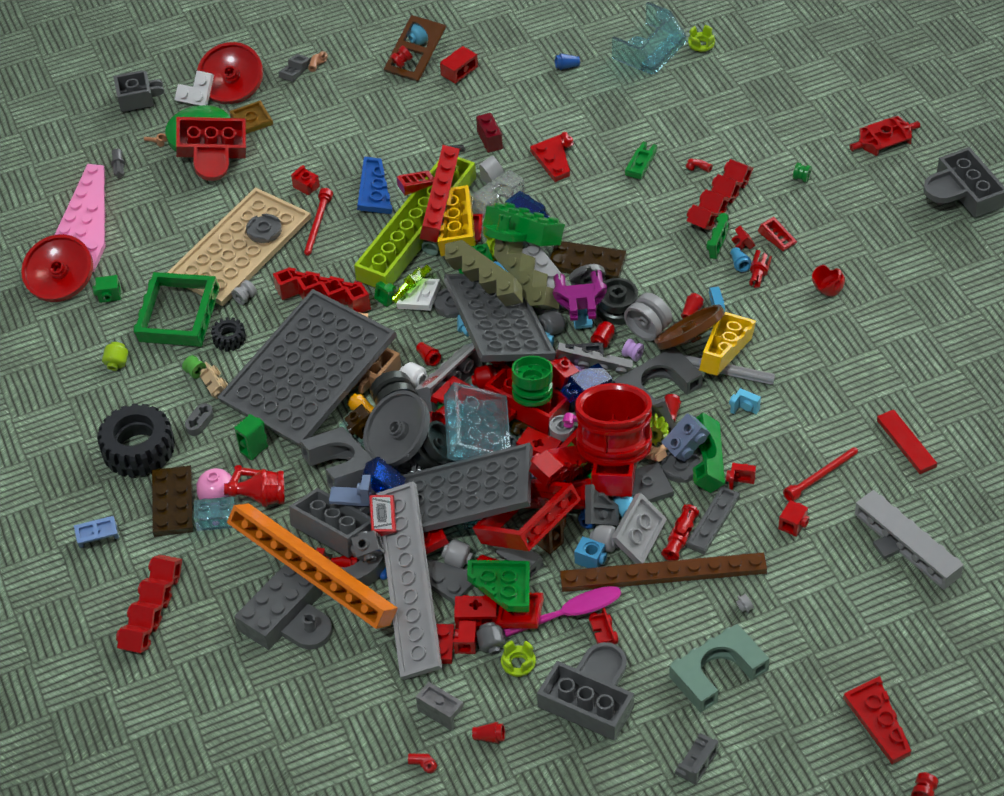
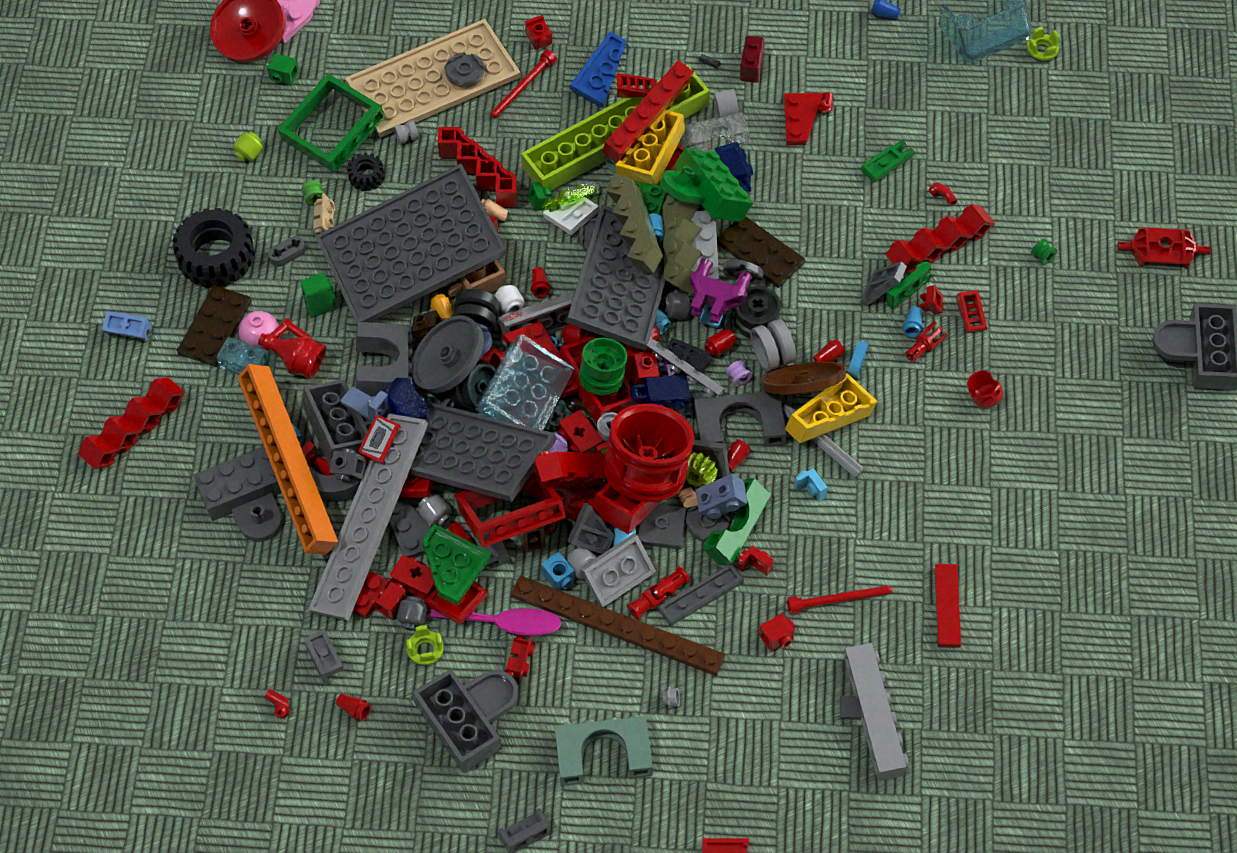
camera: 25 degrees right, 10 degrees up
none -> dark grey wing [860,262,907,306]

